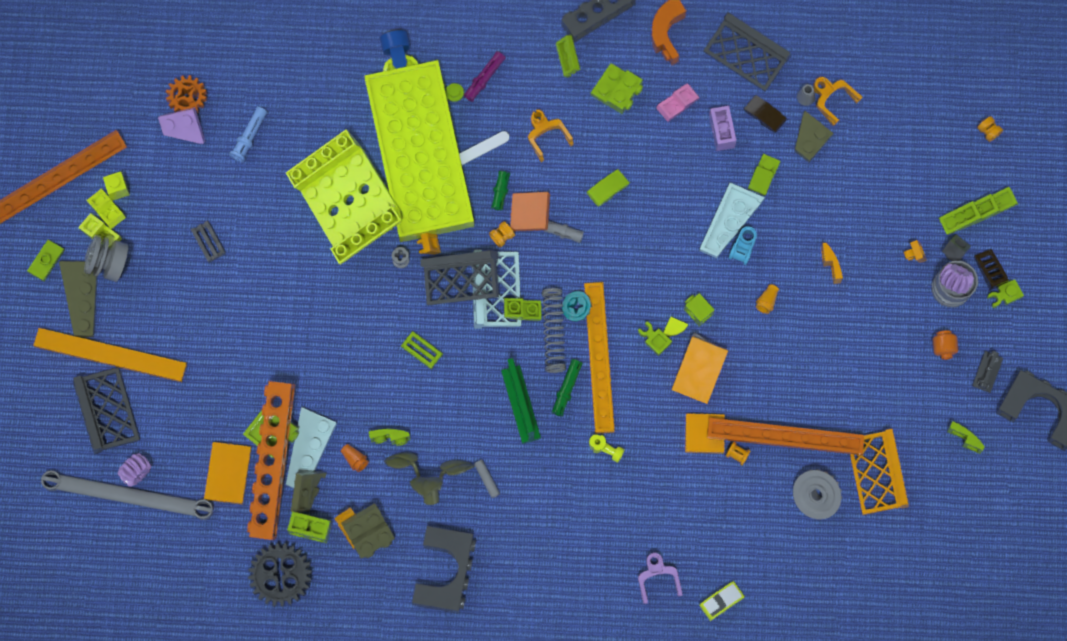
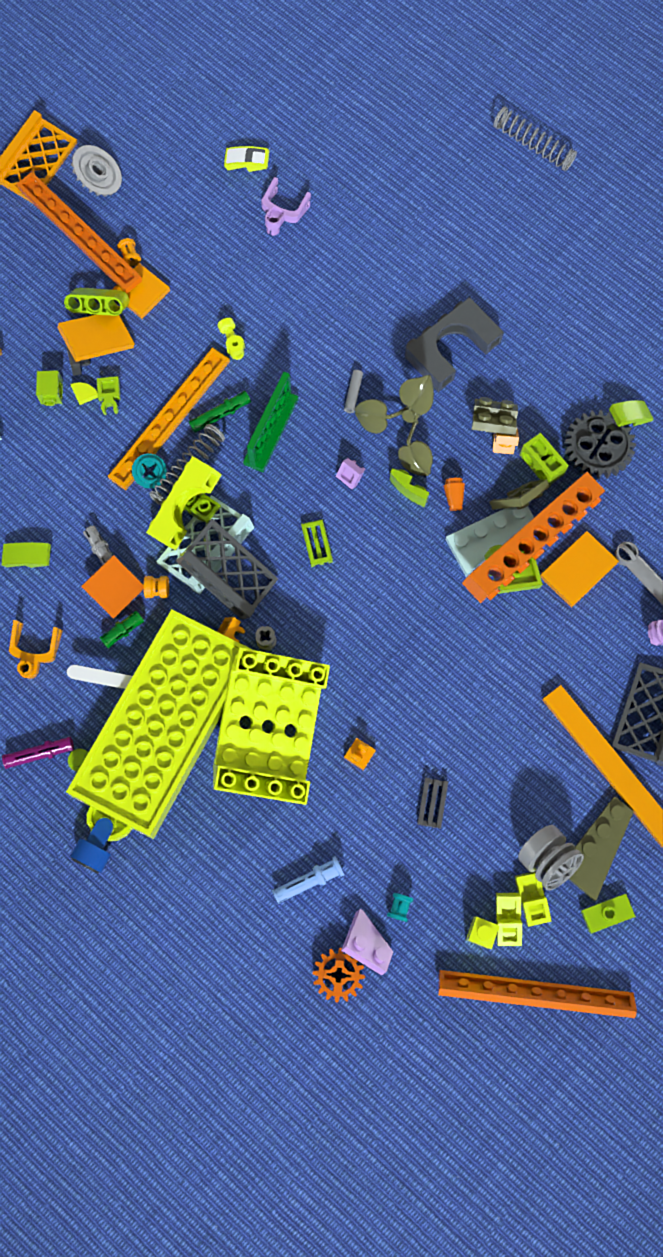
camera: 140 degrees left, 0 degrees up
none -> lime beam [64,287,130,316]
none -> neon yellow arch [146,456,222,550]
none -> lavender tile [336,458,365,489]
none -> light orange tile [344,738,376,770]
none -> teal bush [387,893,414,922]
none -> lime slope [609,400,654,427]

